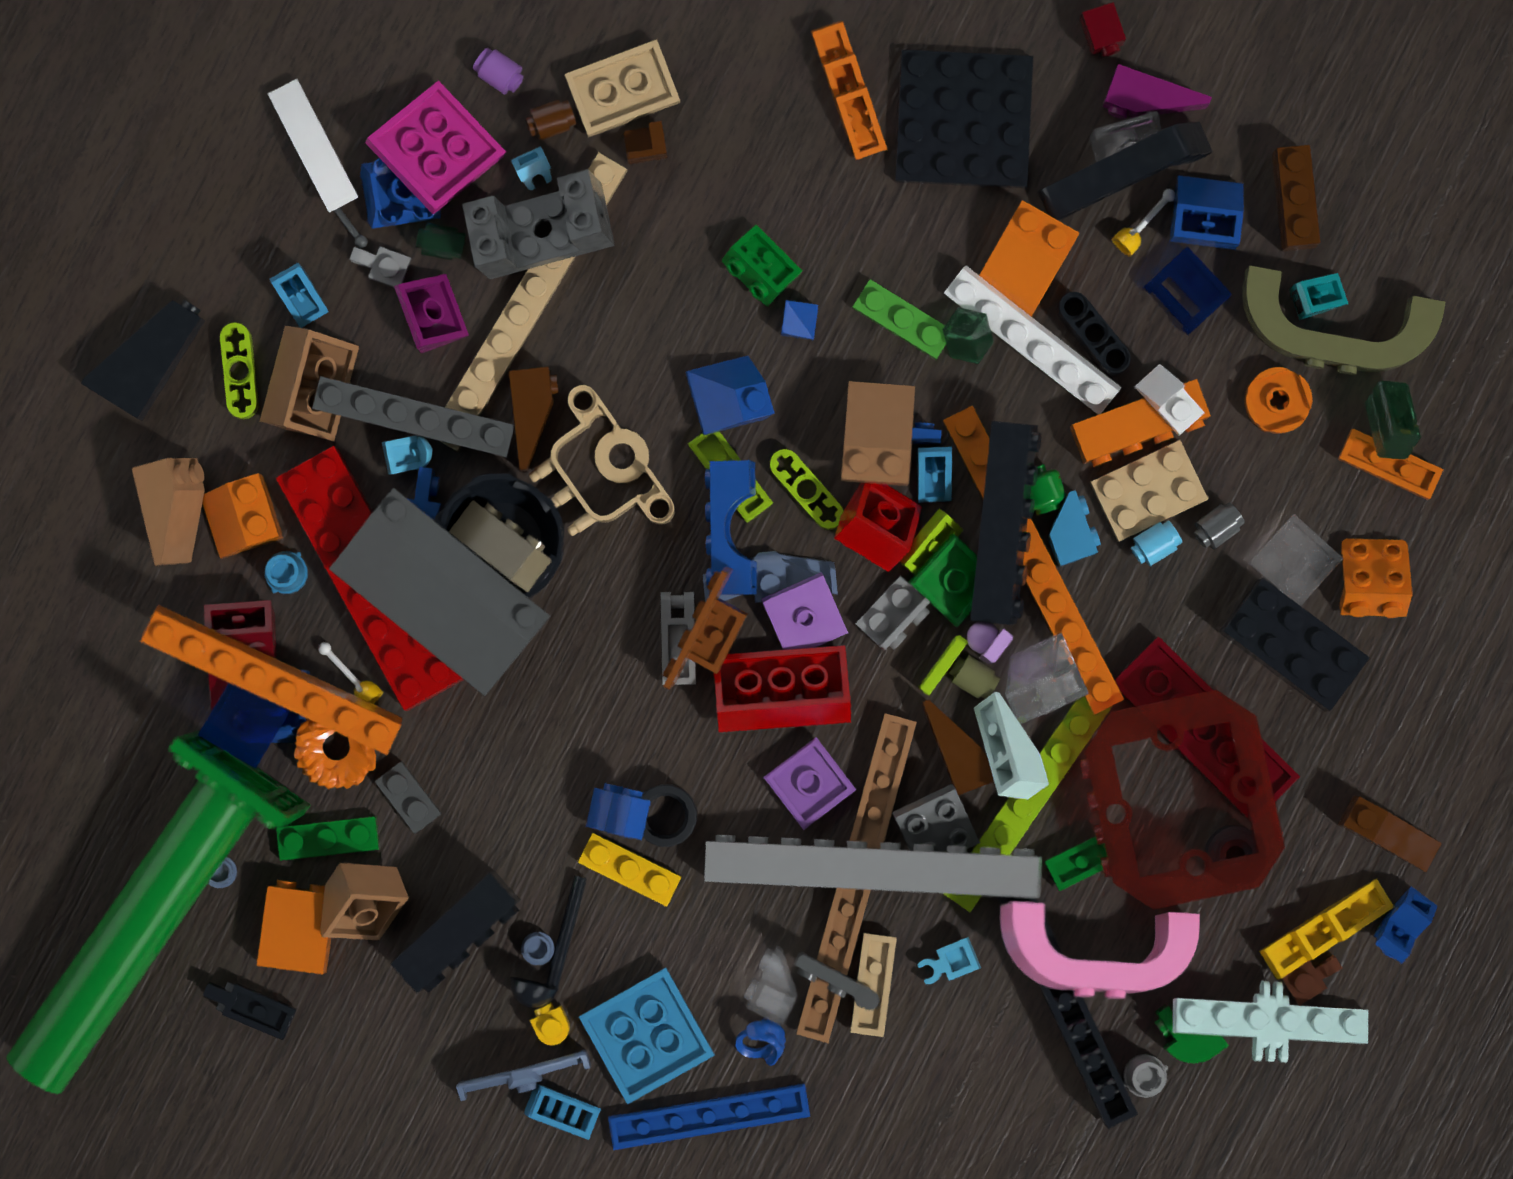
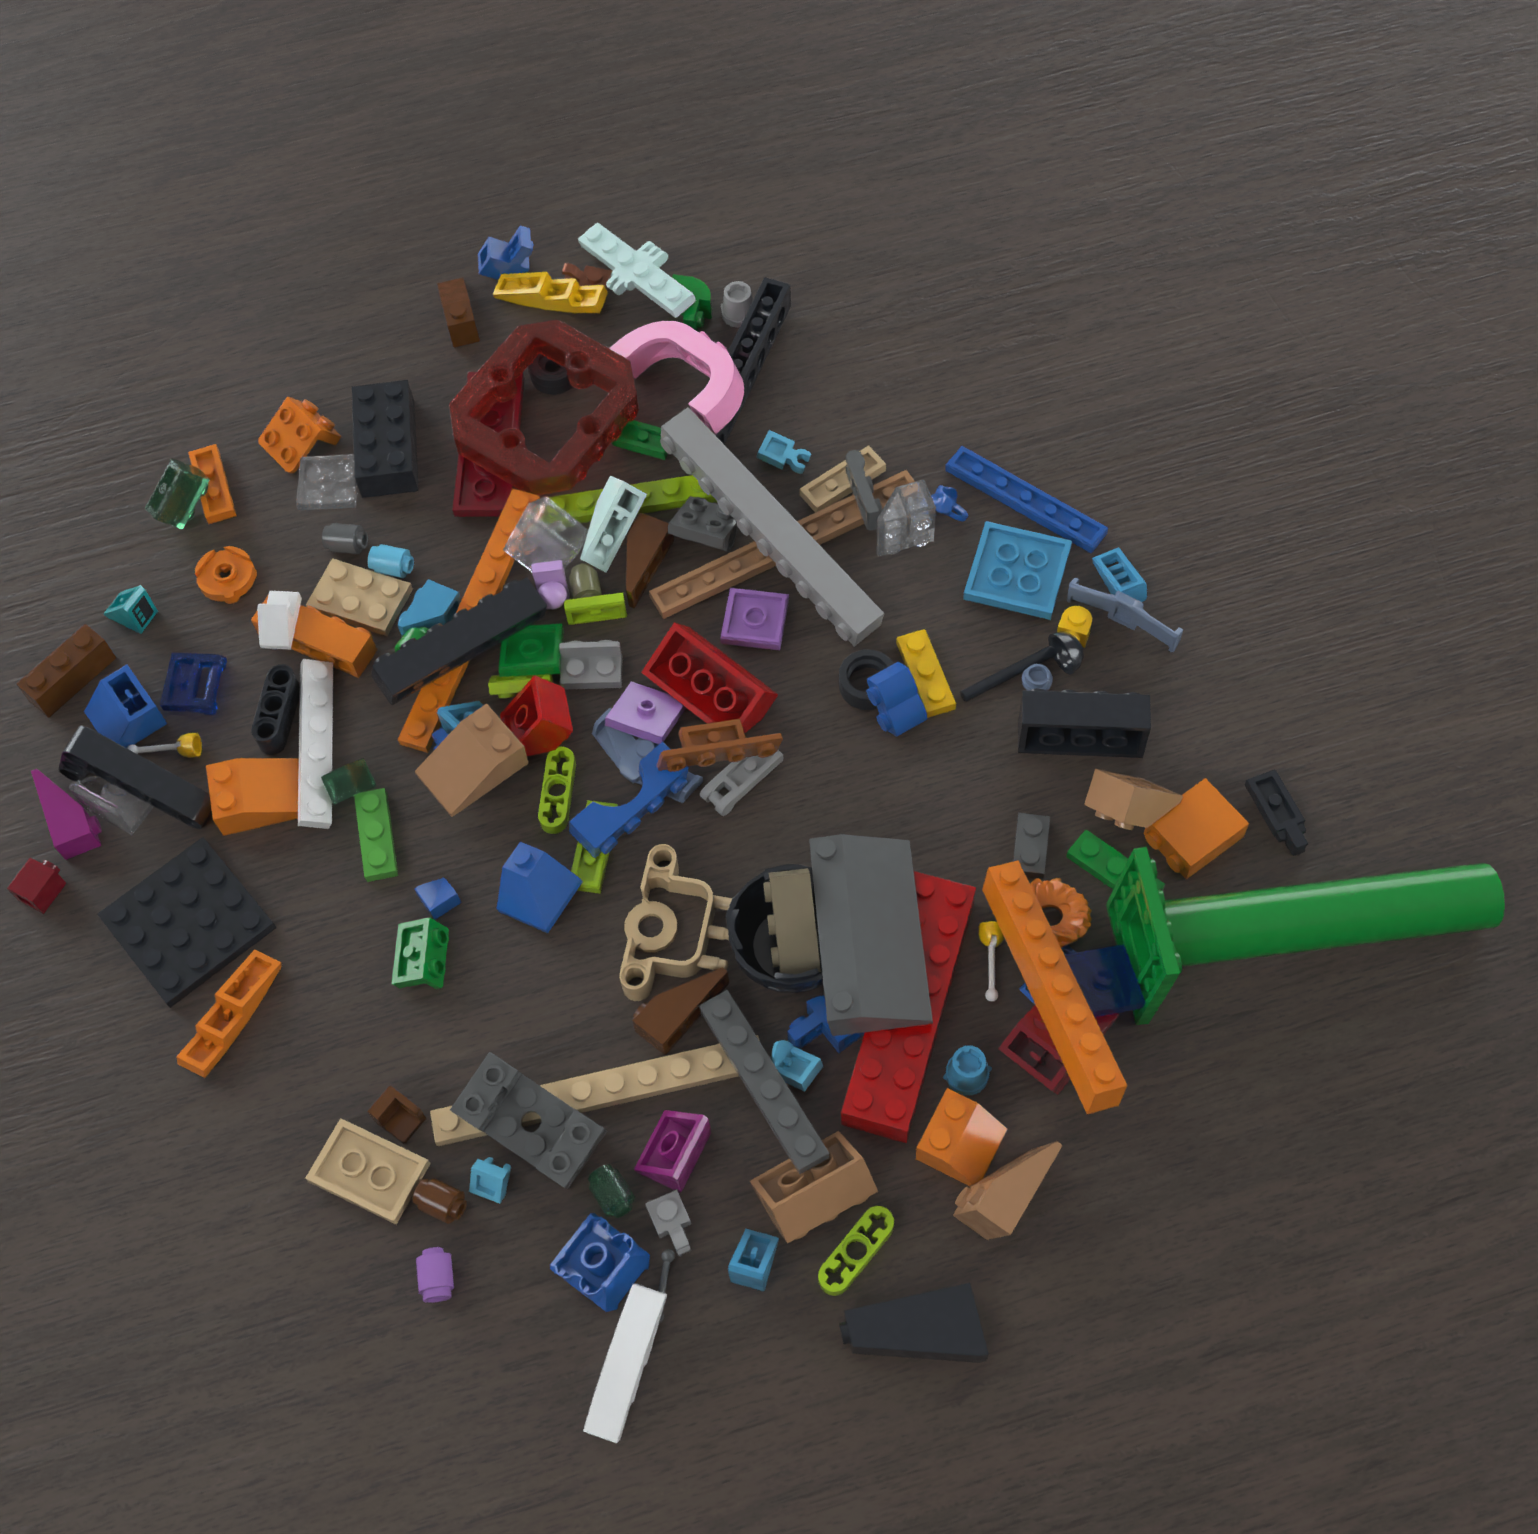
camera: 130 degrees left, 25 degrees down
dark pink plate [365,80,506,215] -> none
olive arch [1242,266,1446,375] -> none

